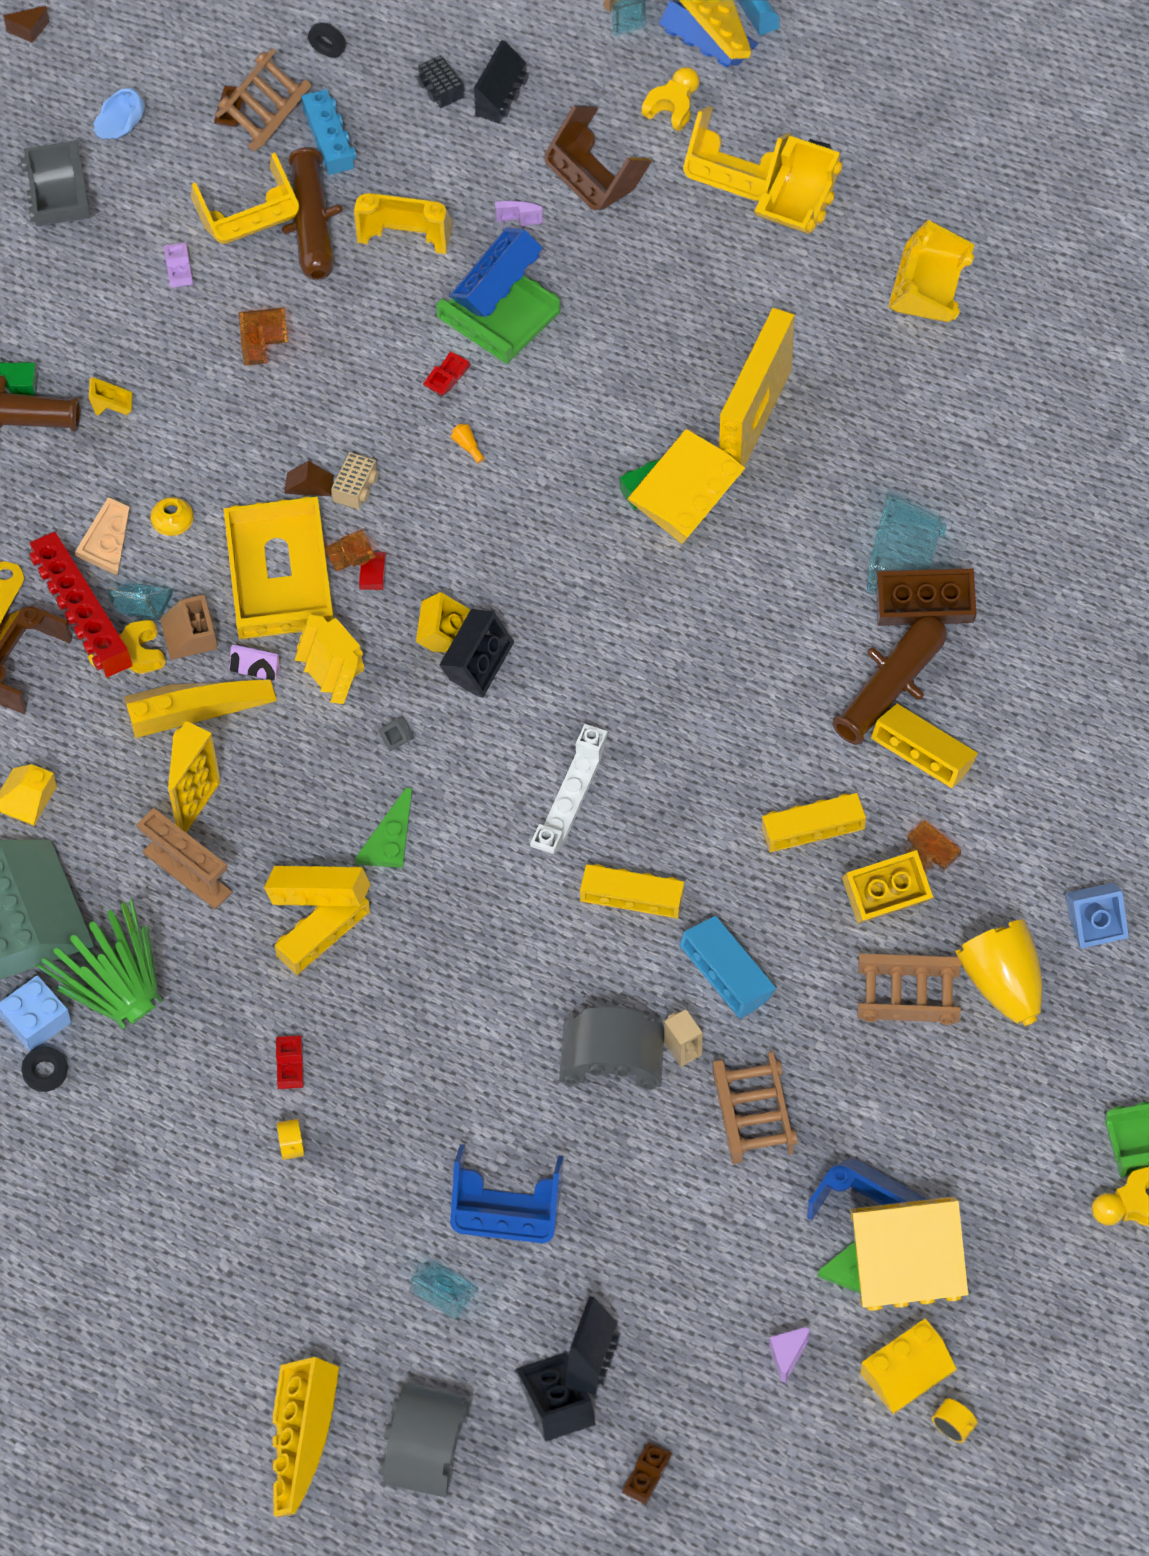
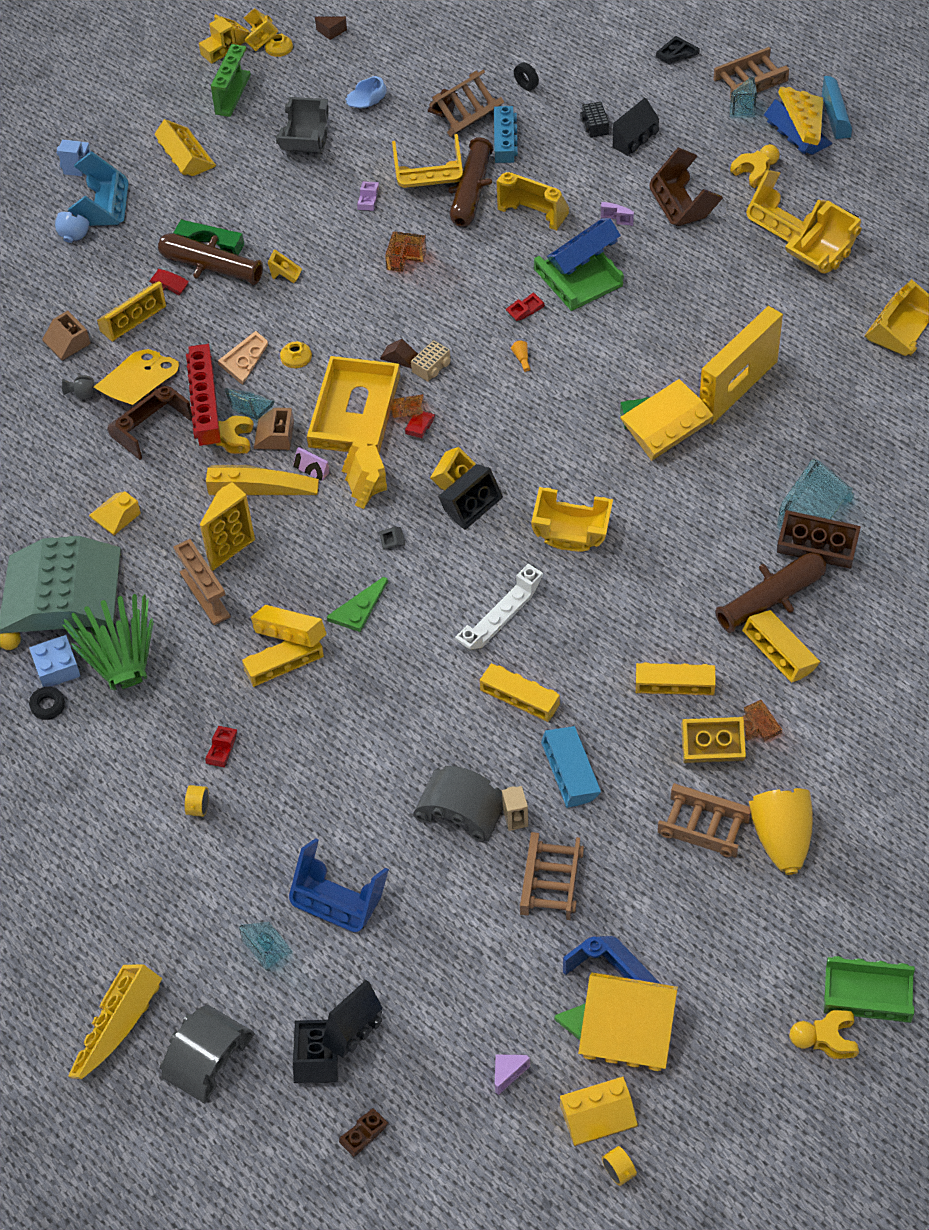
camera: 20 degrees right, 5 degrees down
medium blue slope [1065,882,1129,949] -> none
none -> yellow cylinder [531,487,613,552]

